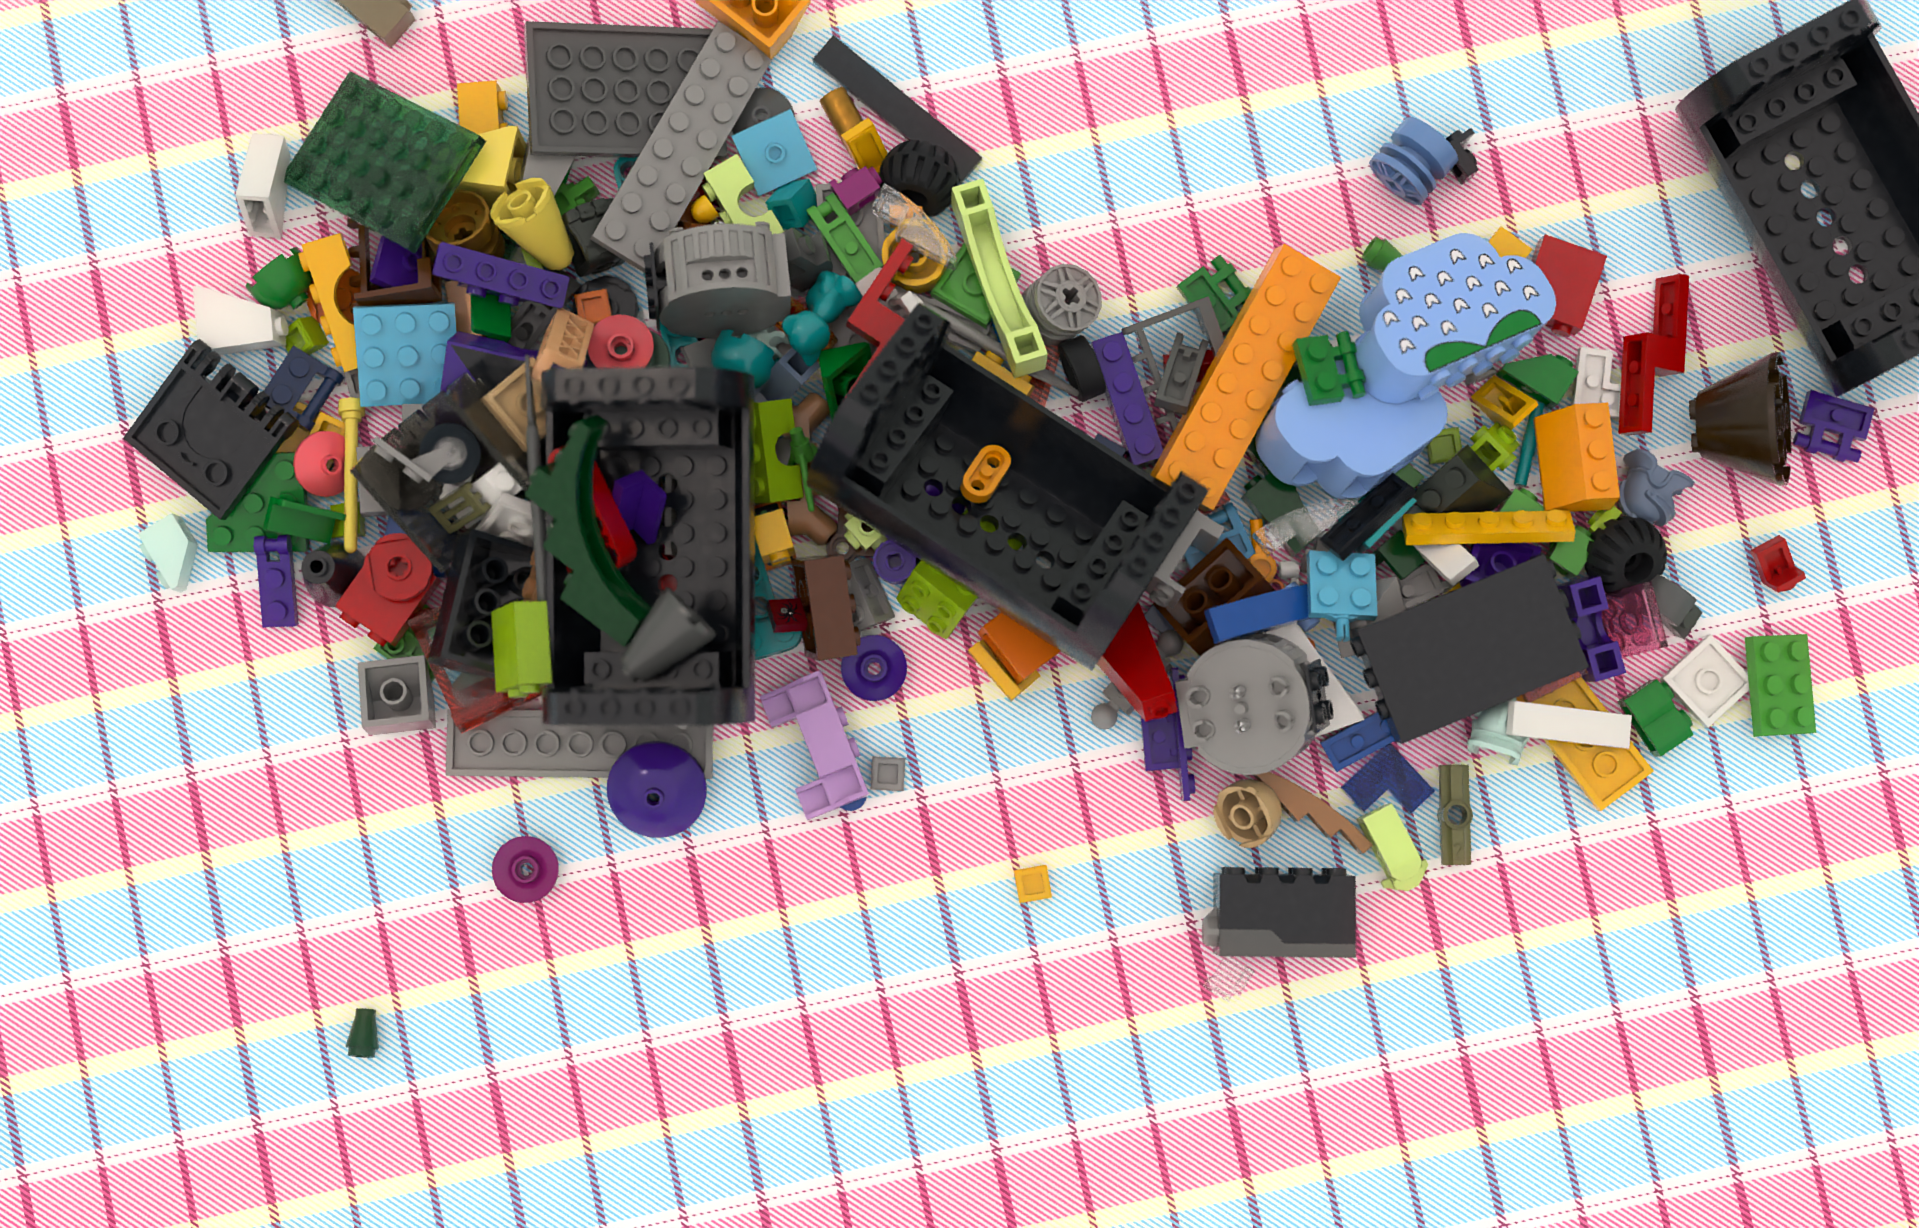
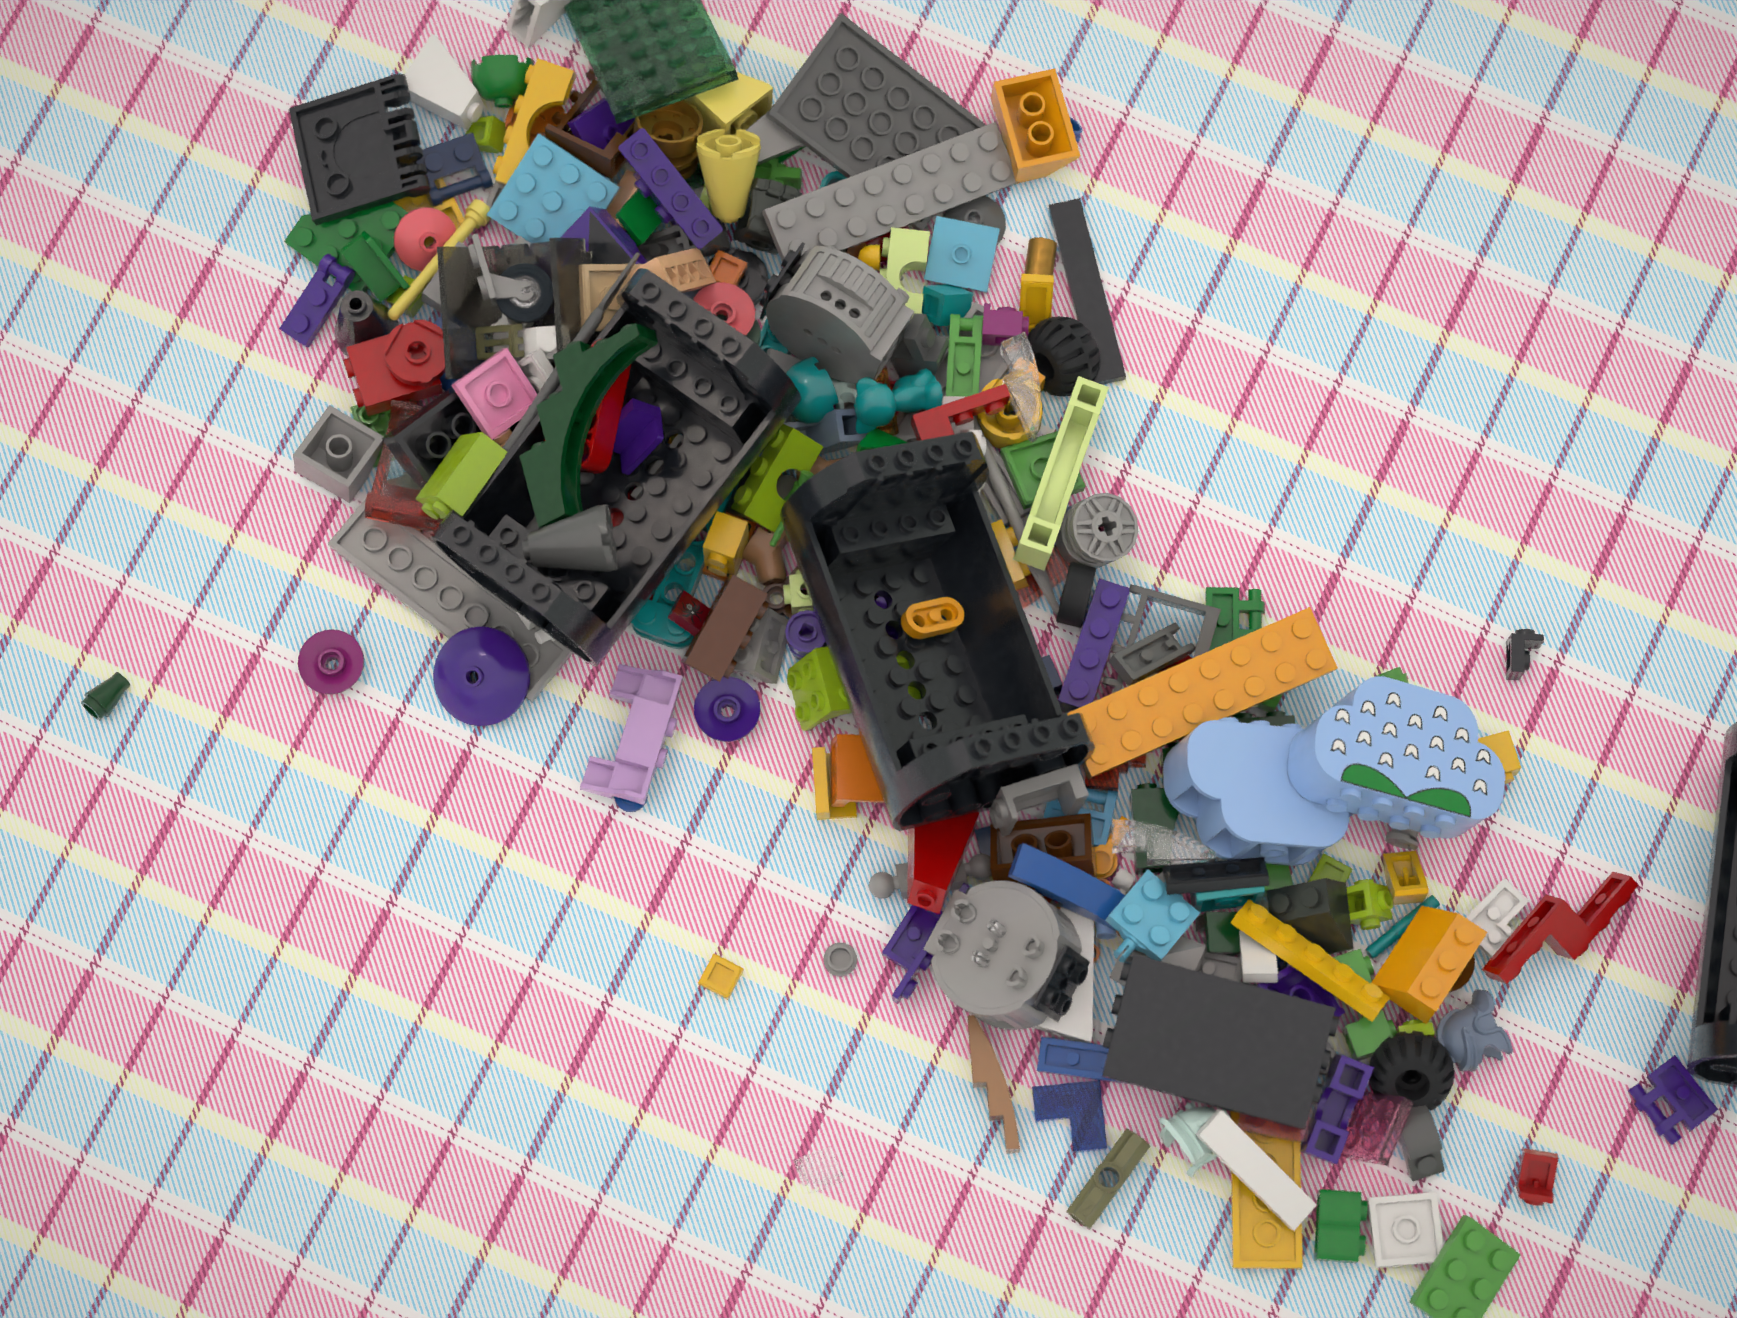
camera: 40 degrees right, 10 degrees down
light aqua slope [138,513,198,593] -> none
yellow brick [457,80,509,139] -> none
light grey tile [870,756,906,791] -> none
black piece [1202,867,1356,958] -> none
tan cylinder [1213,779,1282,848] -> none
green plate [1292,331,1366,406] -> none
yellowish green piece [1356,803,1428,891] -> none
medium blue wheel [1369,117,1459,205] -> none
green slope [1496,354,1579,410] -> none
red brick [1531,234,1607,337] -> none
dark brown cone [1689,352,1792,486] -> none
none -> bright pink plate [451,348,537,440]
none -> light grey plate [823,942,857,977]

